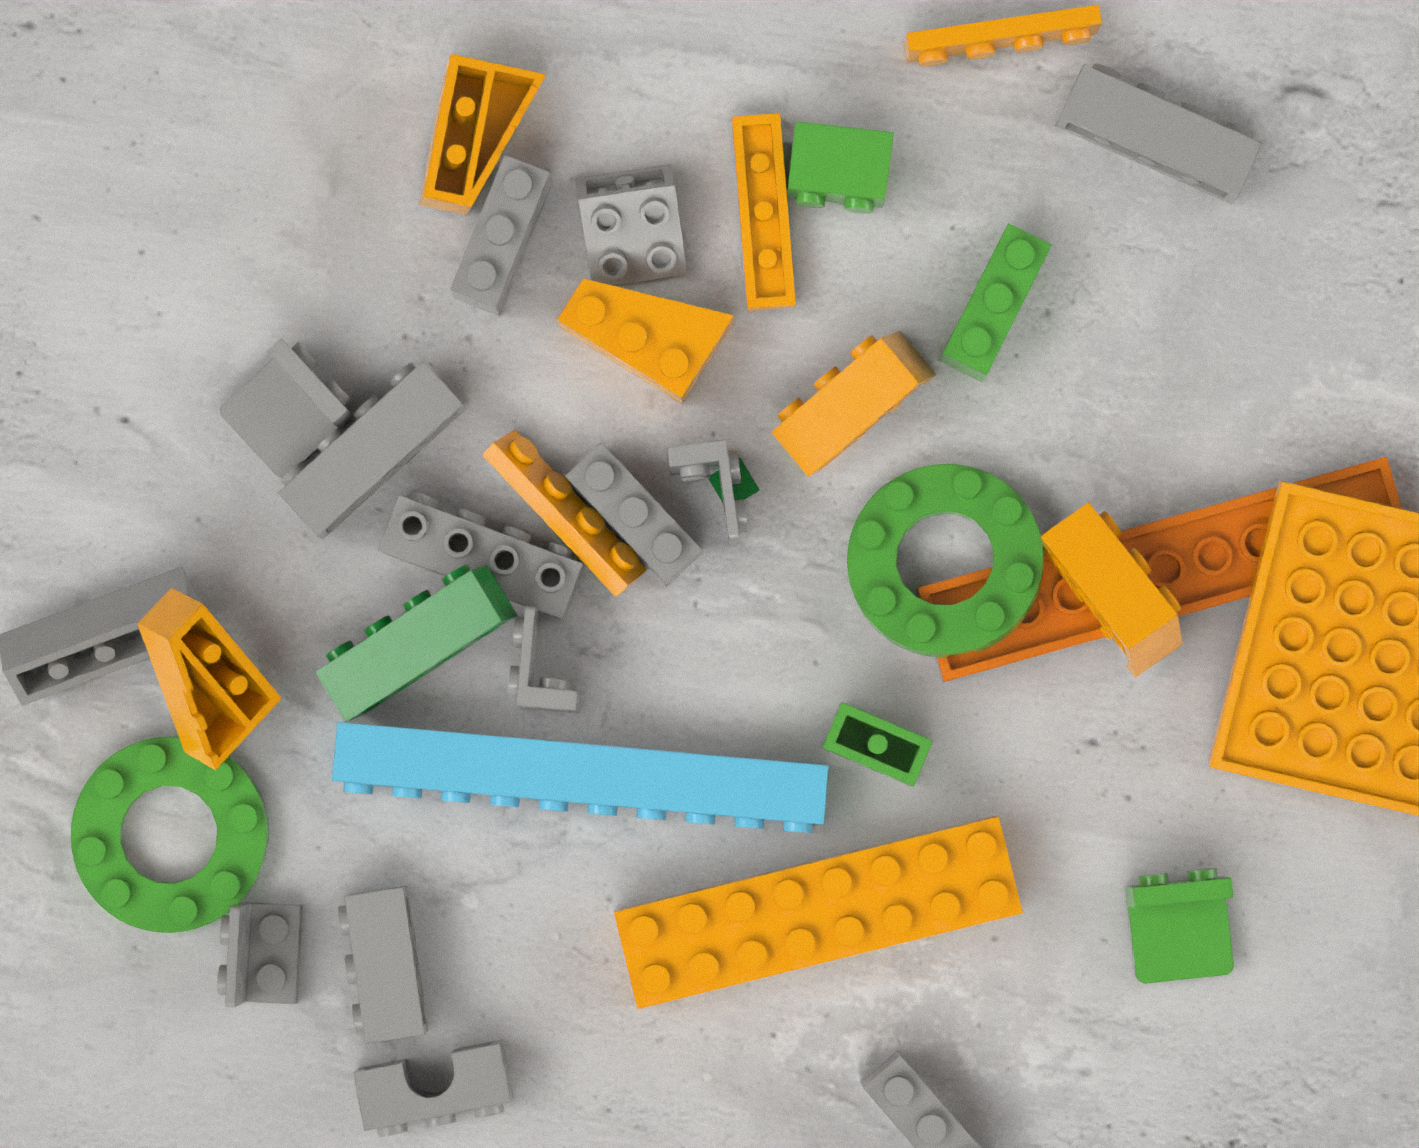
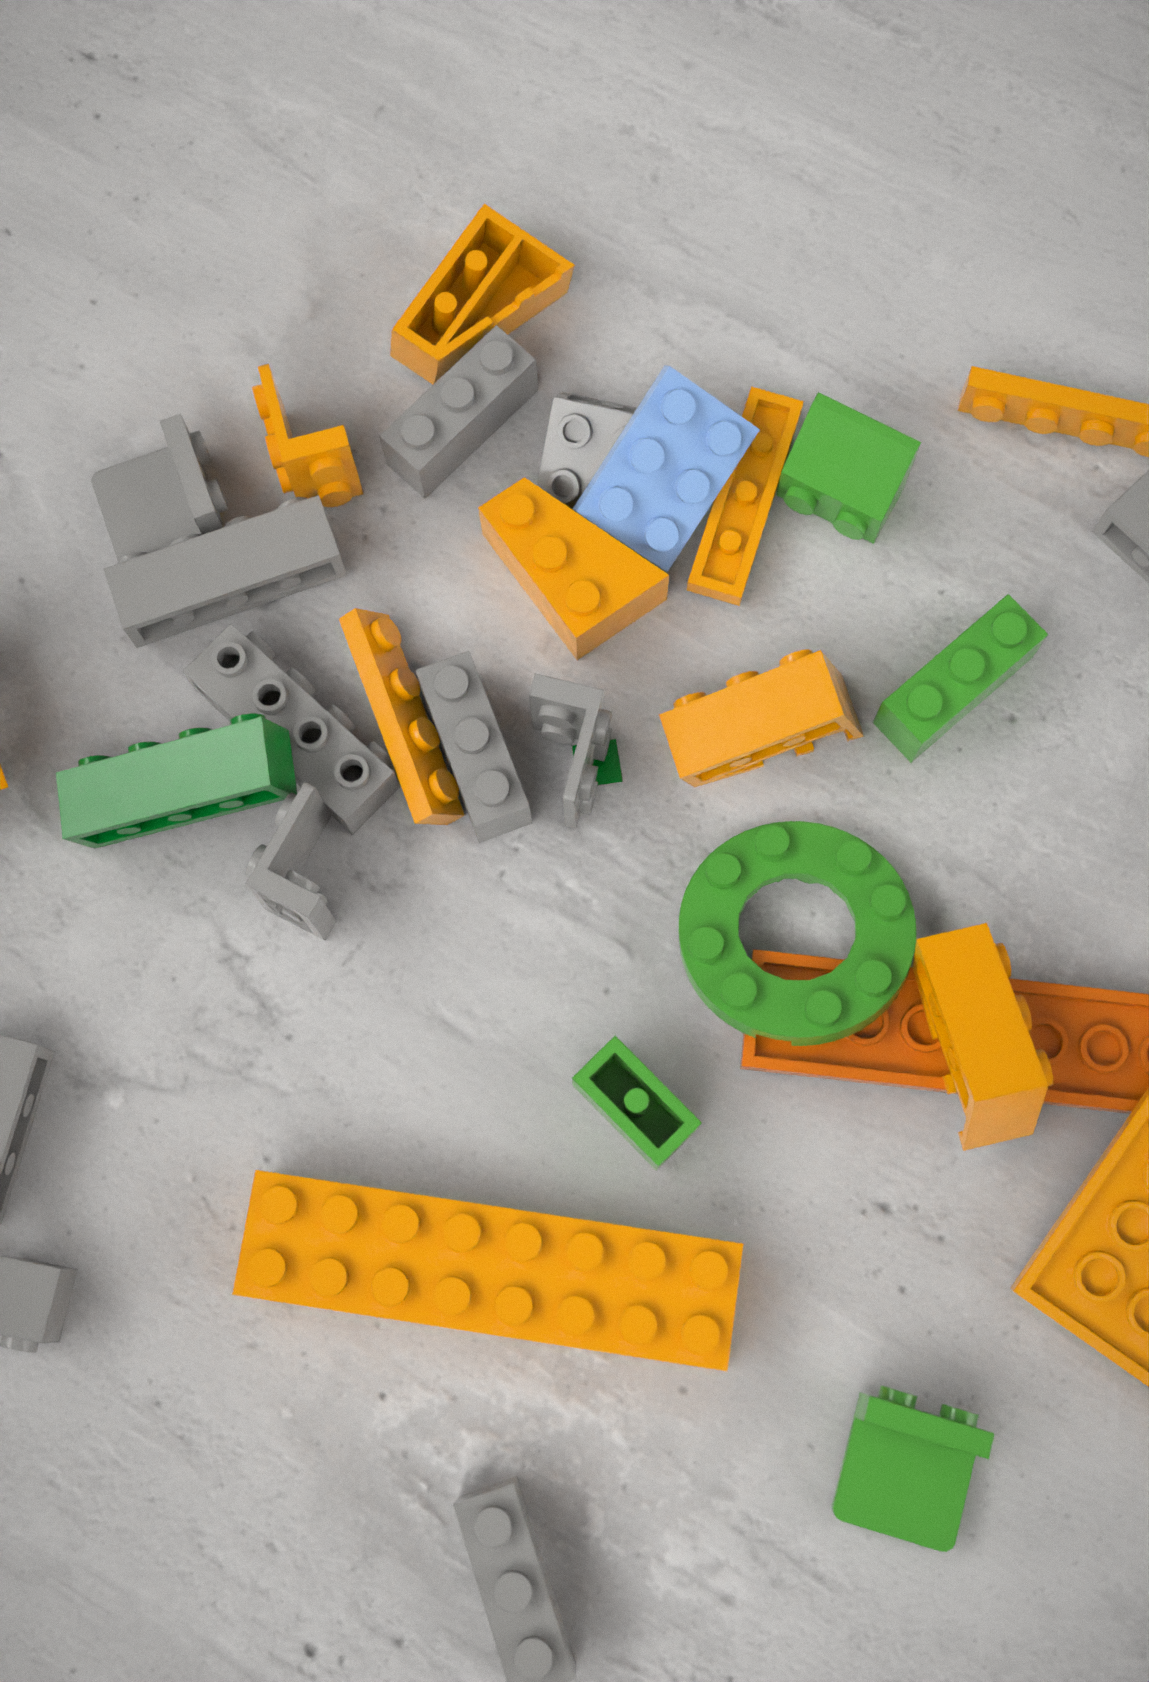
camera: 25 degrees right, 10 degrees down
medium azure brick [332,722,829,833] -> none
none -> light orange bracket [252,363,364,507]
none -> light blue plate [572,365,760,572]

